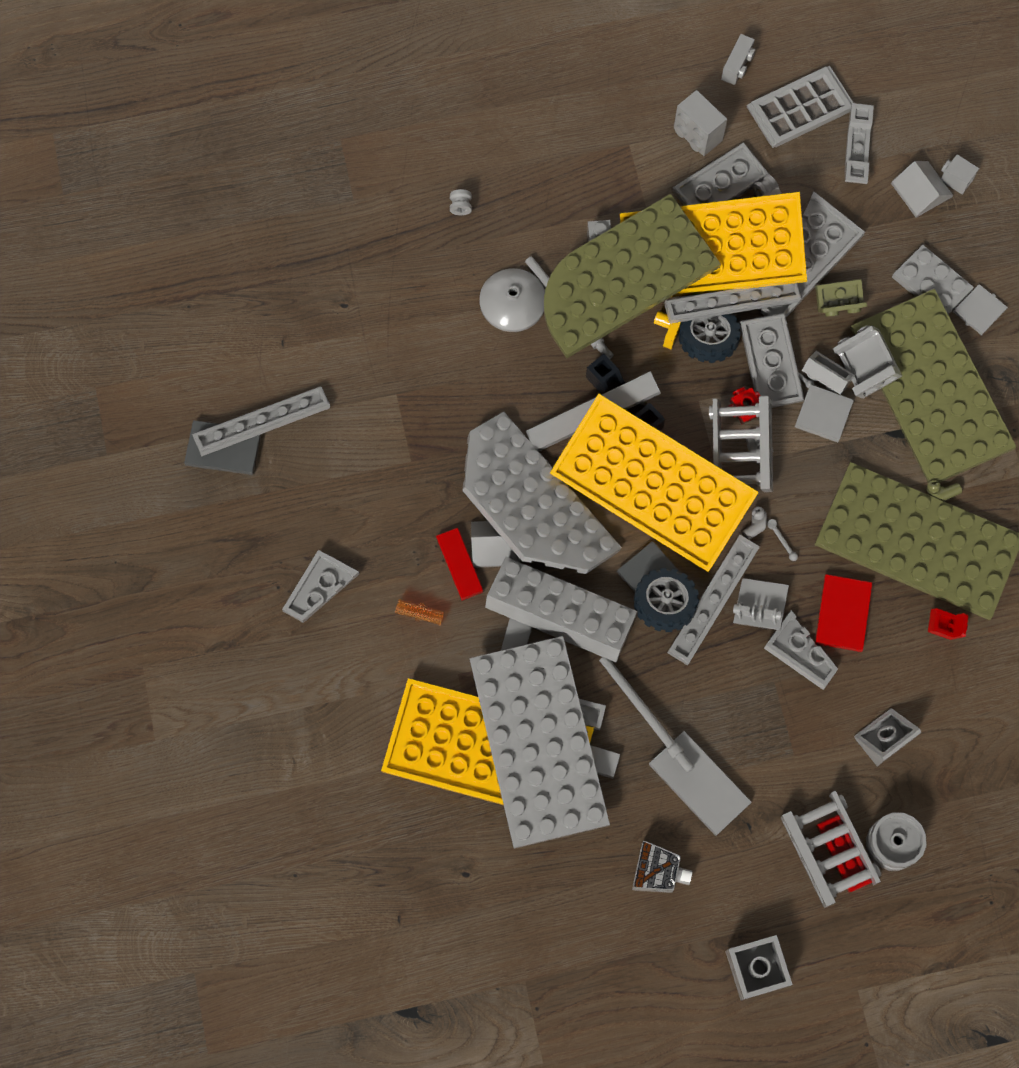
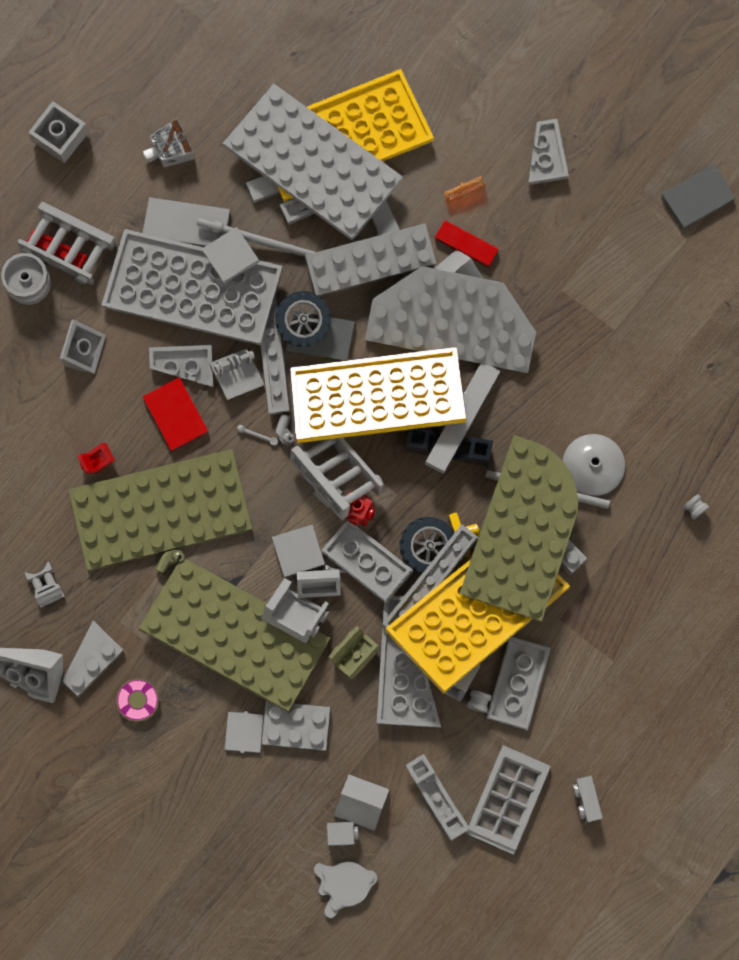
camera: 140 degrees right, 5 degrees up
light grey tile [192,386,330,457] -> none
light grey brick [674,90,727,156] -> none
none -> light grey plate [101,229,283,346]
none -> light grey tile [202,227,259,284]
none -> light grey tile [314,862,377,918]

